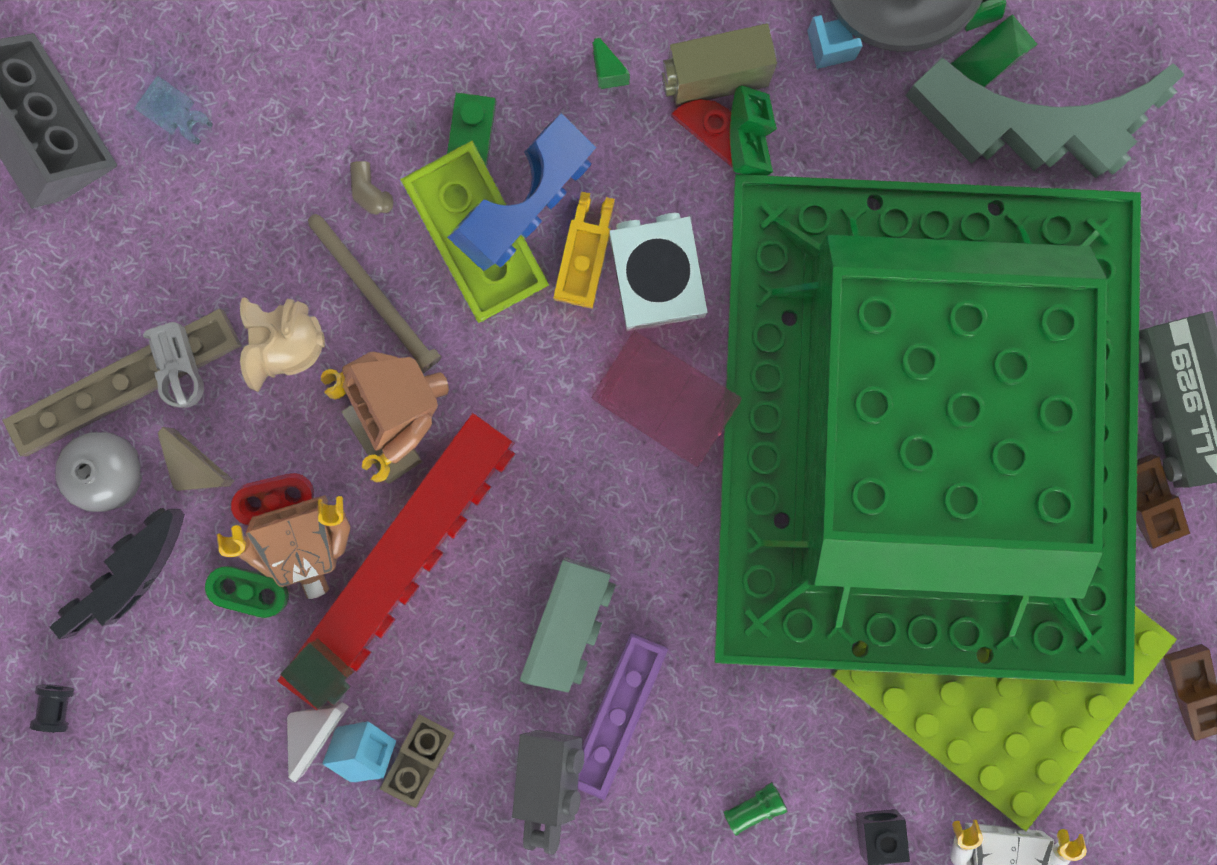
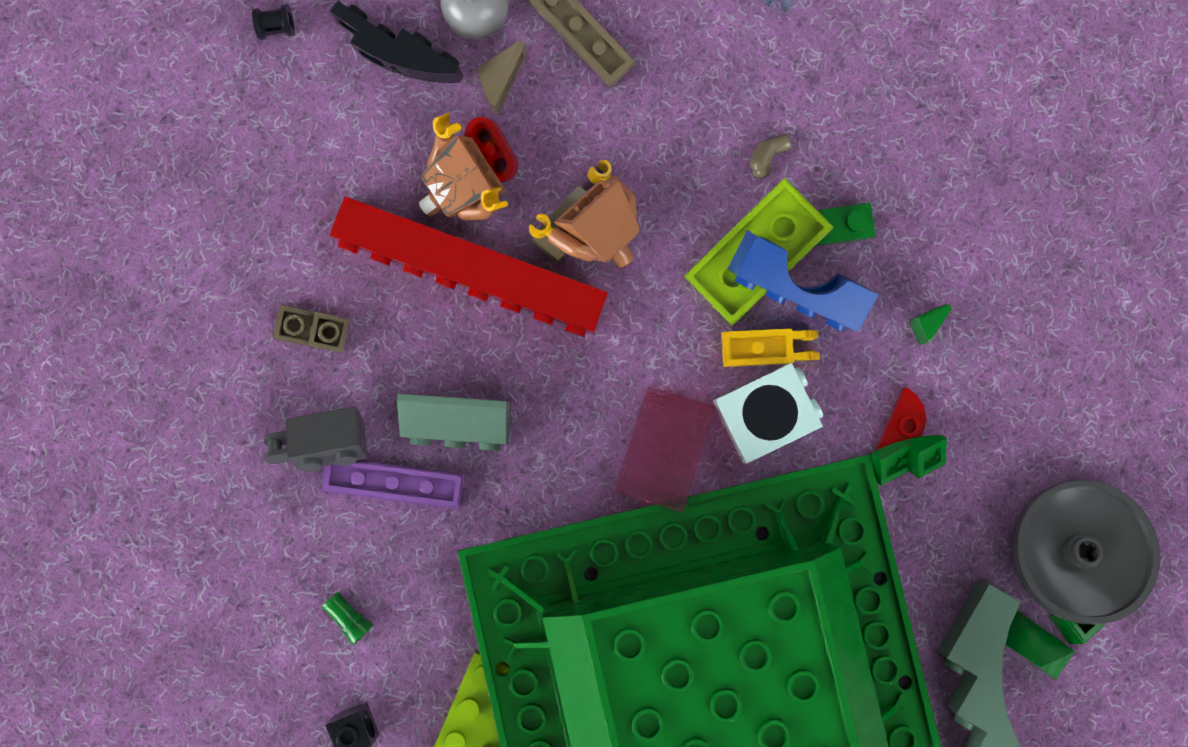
camera: 75 degrees right, 0 degrees up
light grey piece [143,322,204,408] -> none
green plate [205,566,289,618] -> none
tan helmet [240,297,325,392] -> none
clear green brick [280,639,354,709] -> none
white slope [287,702,349,782] -> none
dark tan bar [308,214,442,373] -> none
medium azure panel [322,721,396,782] -> none
olive brick [661,23,777,107] -> none
medium azure panel [807,15,863,69] -> none

